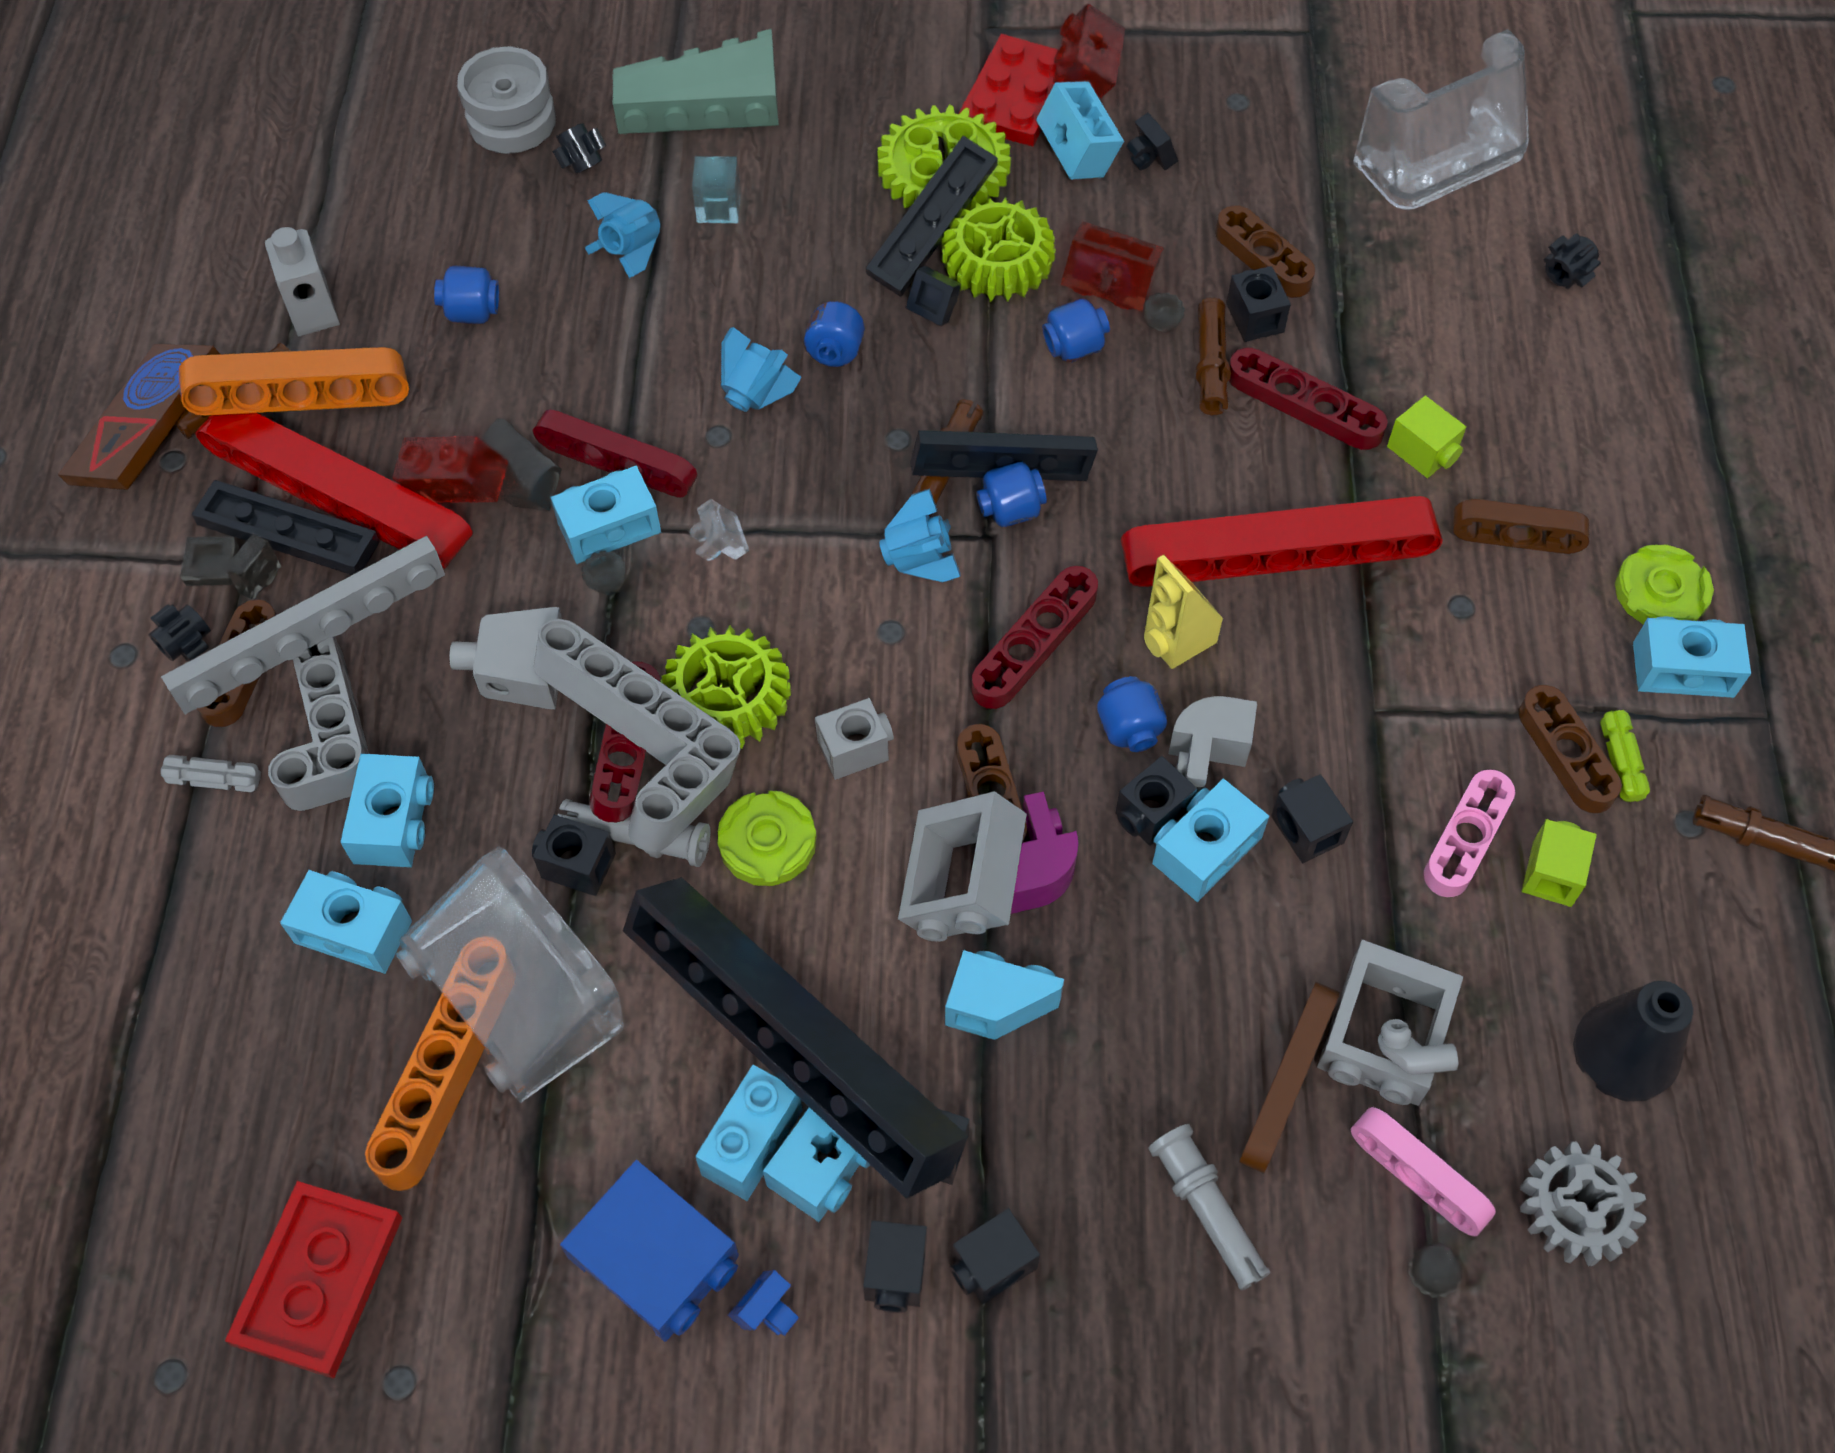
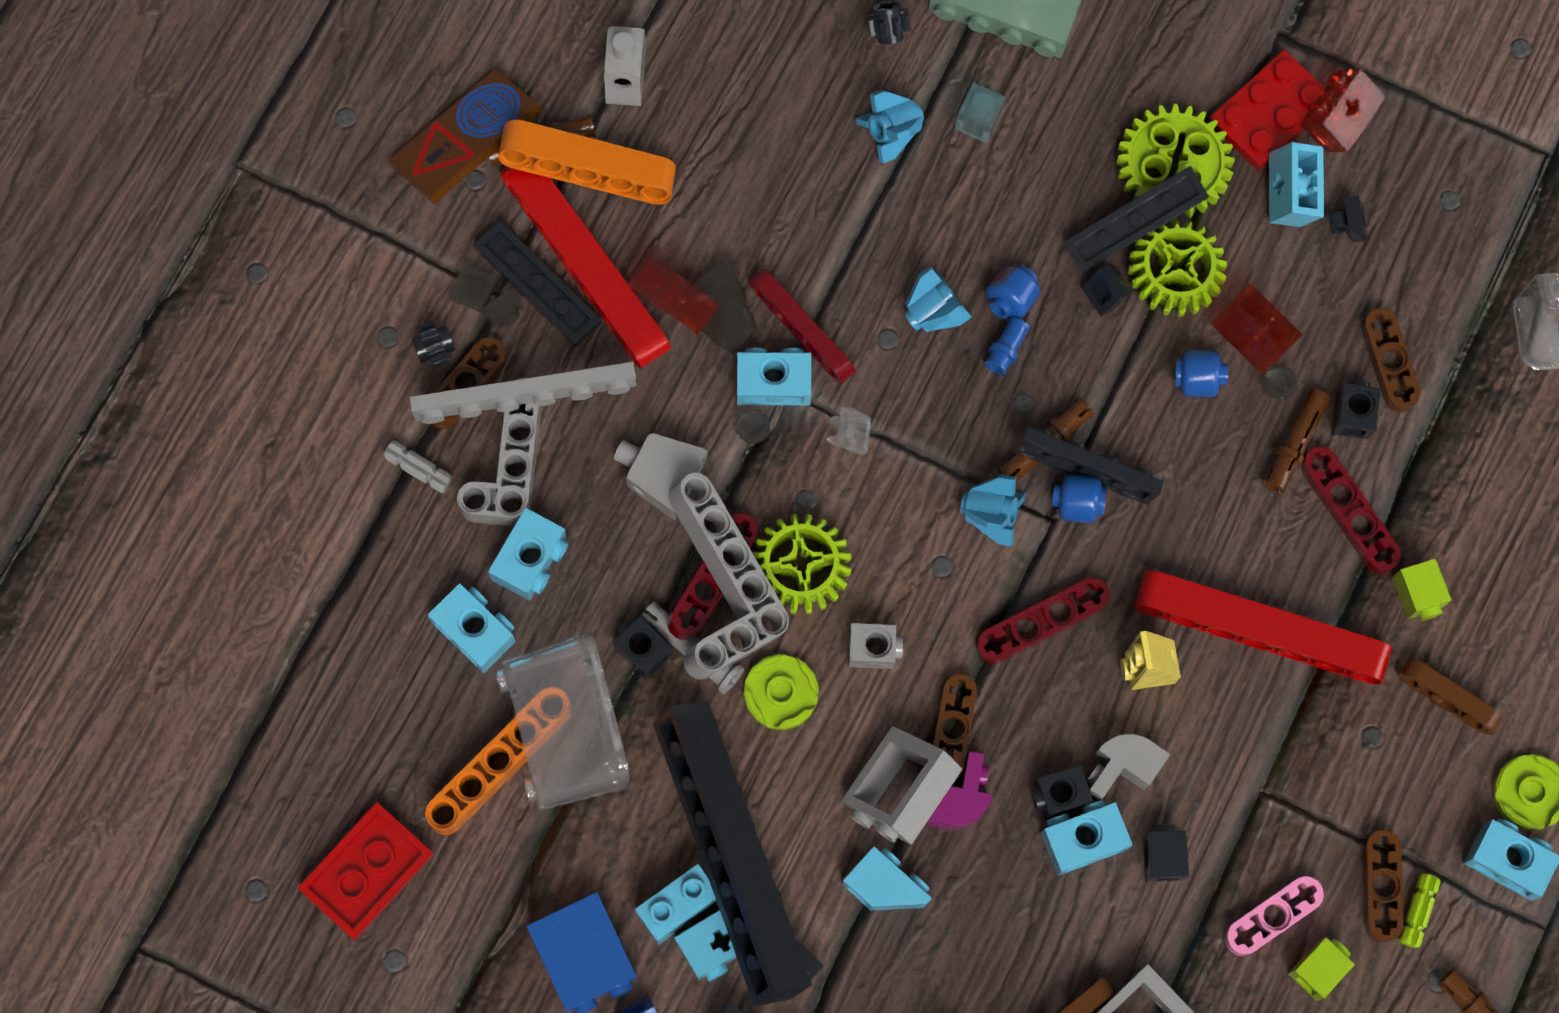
camera: 20 degrees right, 15 degrees up
blue head [434,266,499,324] -> none
blue head [1097,676,1167,752] -> none
none -> blue pin [985,317,1030,375]

